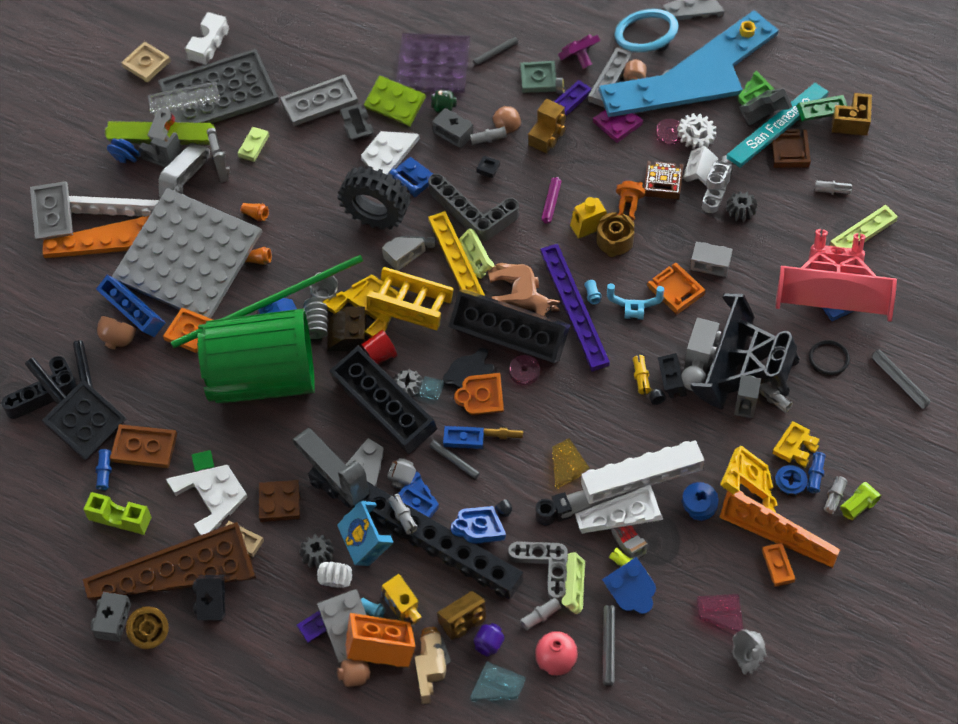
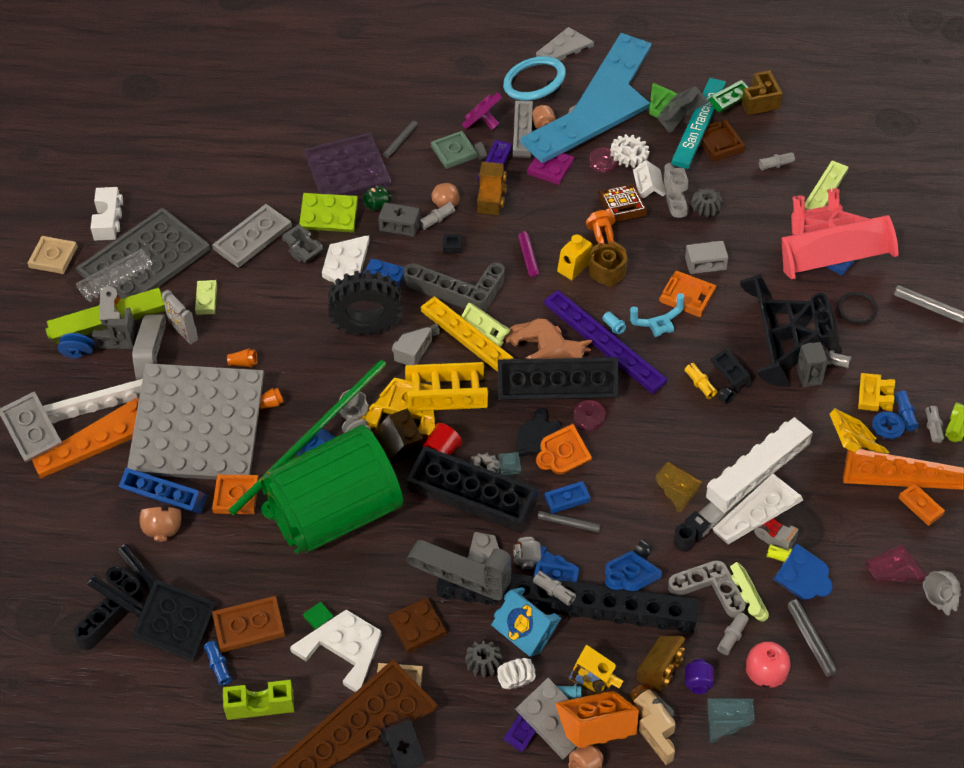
camera: 25 degrees left, 5 degrees down
pearl gold bar [484,427,523,439] -> none
light grey brick [682,318,722,391] -> none
blue piece [682,482,719,521] -> none
yellow axle [739,21,756,38] -> none

